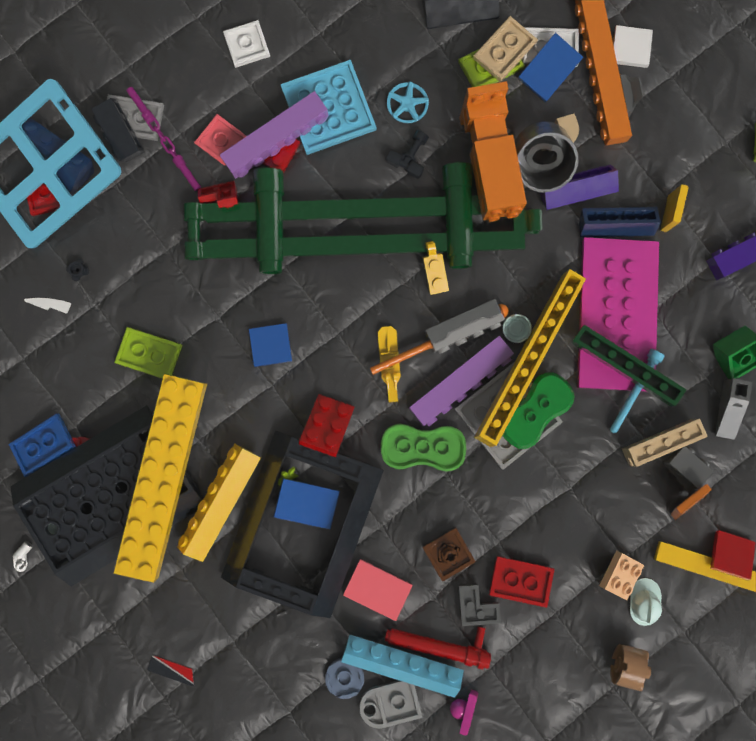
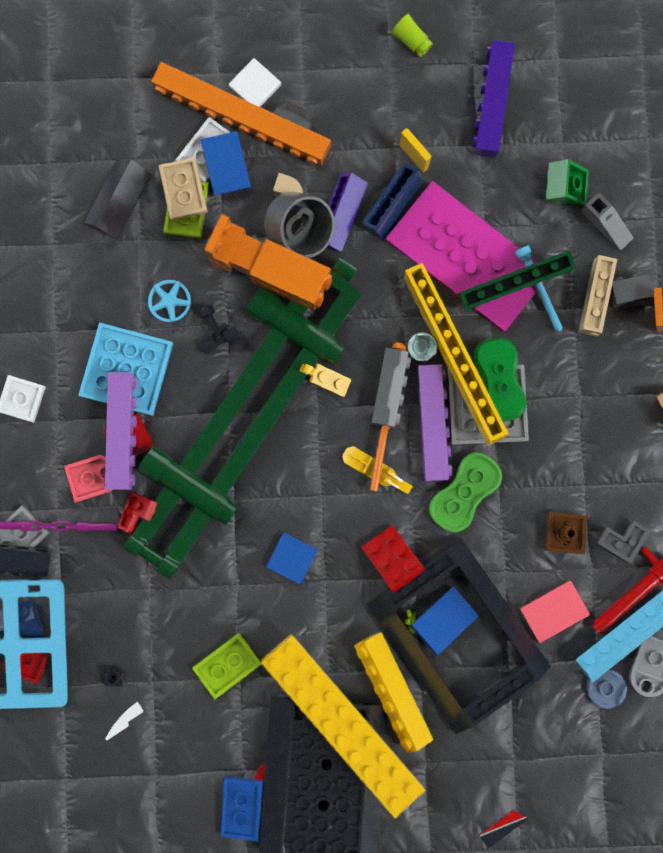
camera: 50 degrees left, 0 degrees up
red plate [489,556,555,608] -> none

